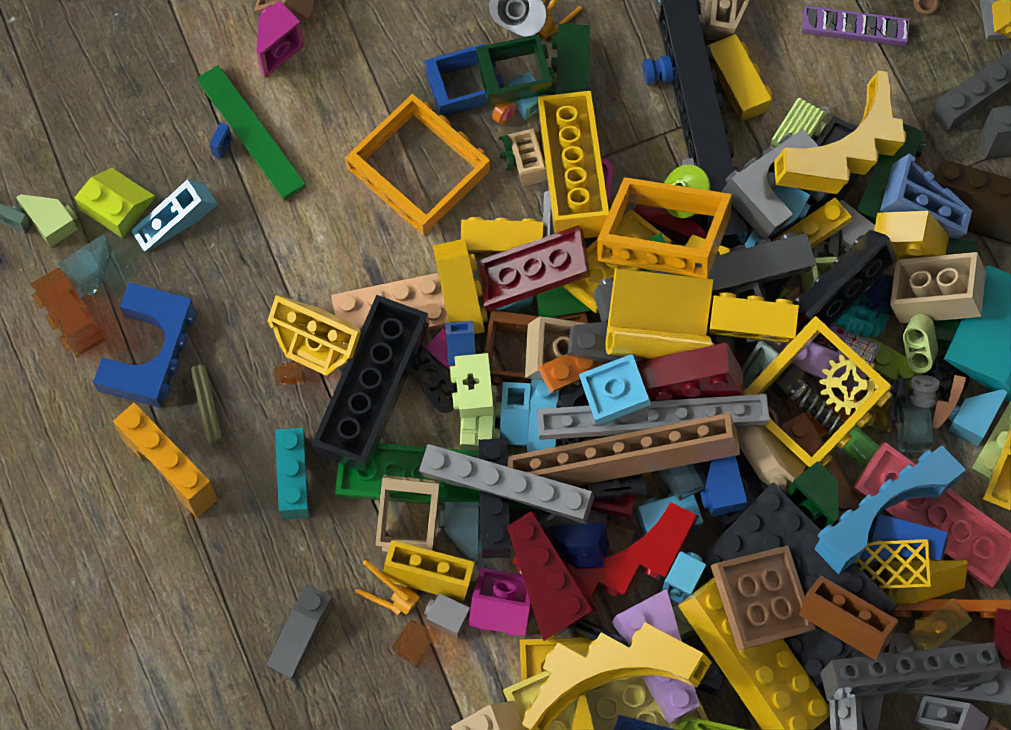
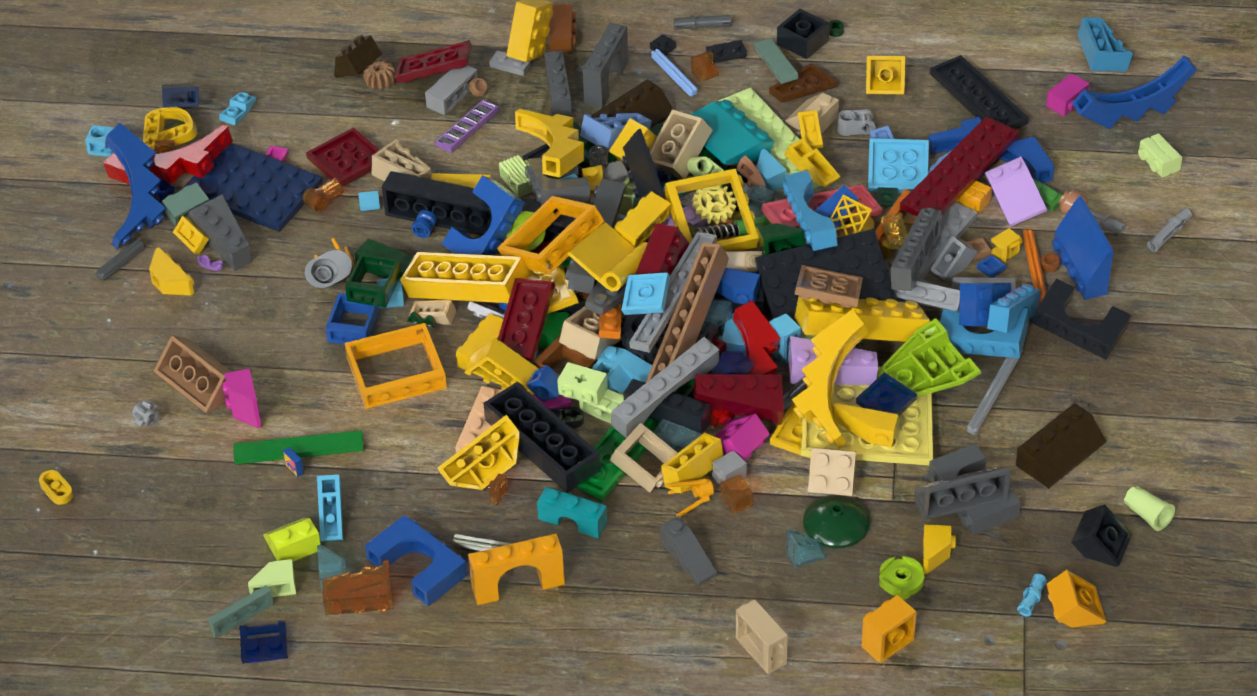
camera: 60 degrees left, 25 degrees down
orange tile [492,101,517,125] -> none
dark orange brick [799,575,898,660] -> none
none -> blue arch [442,175,525,256]
none -> clear smoke wheel [589,145,609,169]

